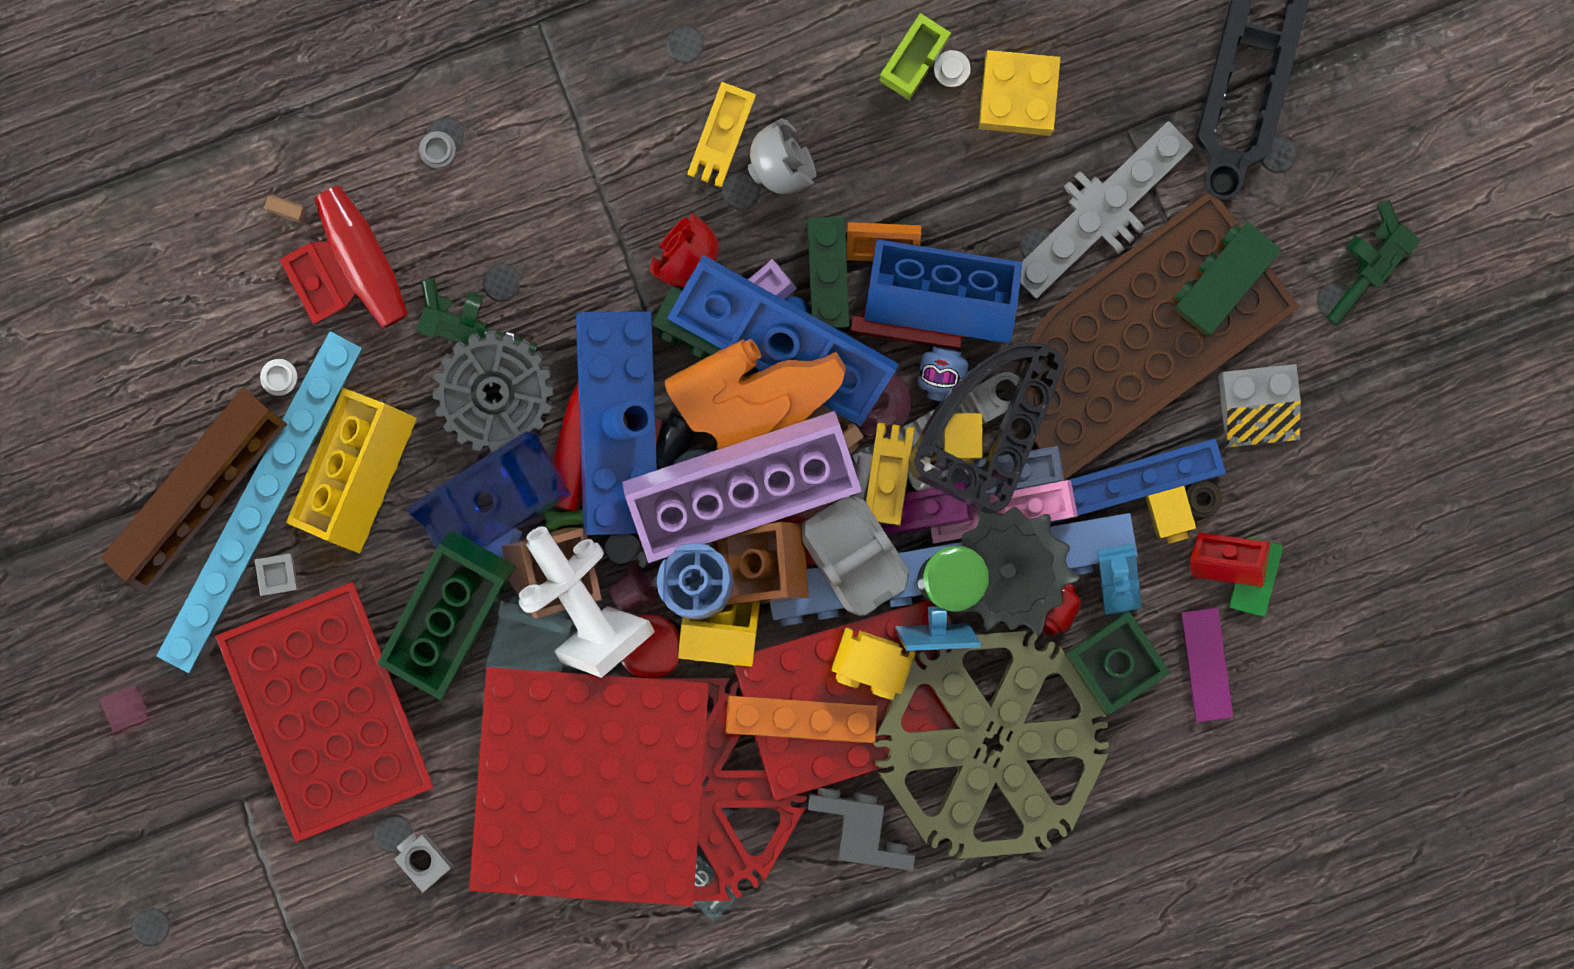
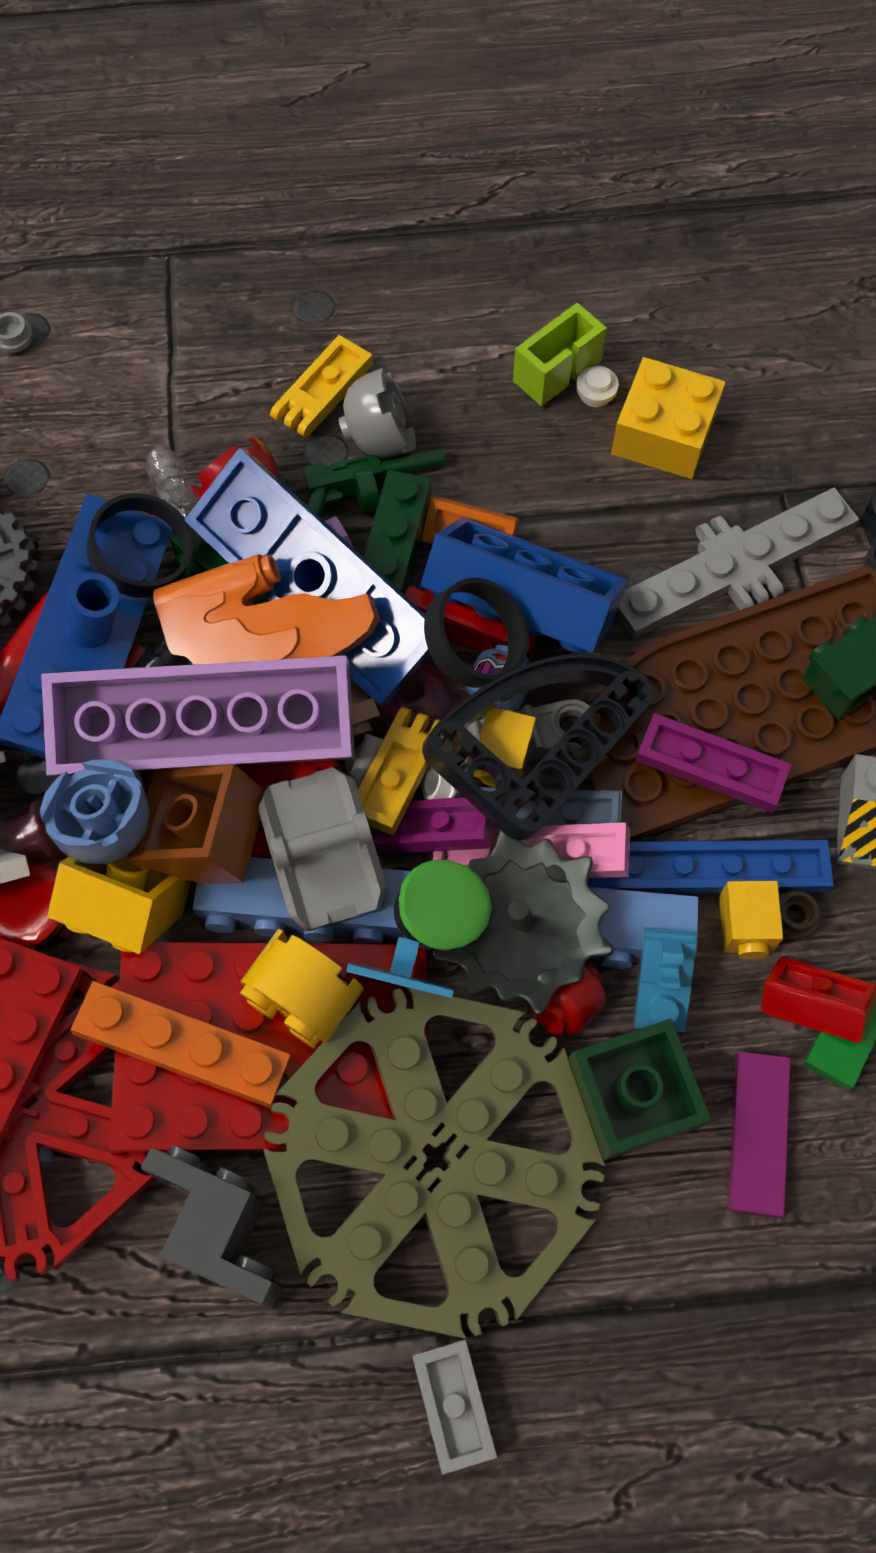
camera: 15 degrees right, 20 degrees down
none -> black tyre [86,493,193,598]
none -> clear plate [145,447,190,518]
none -> dark green piece [303,448,446,518]
none -> light grey plate [412,1340,497,1475]
none -> black tyre [424,578,529,688]
none -> magenta plate [635,713,792,813]

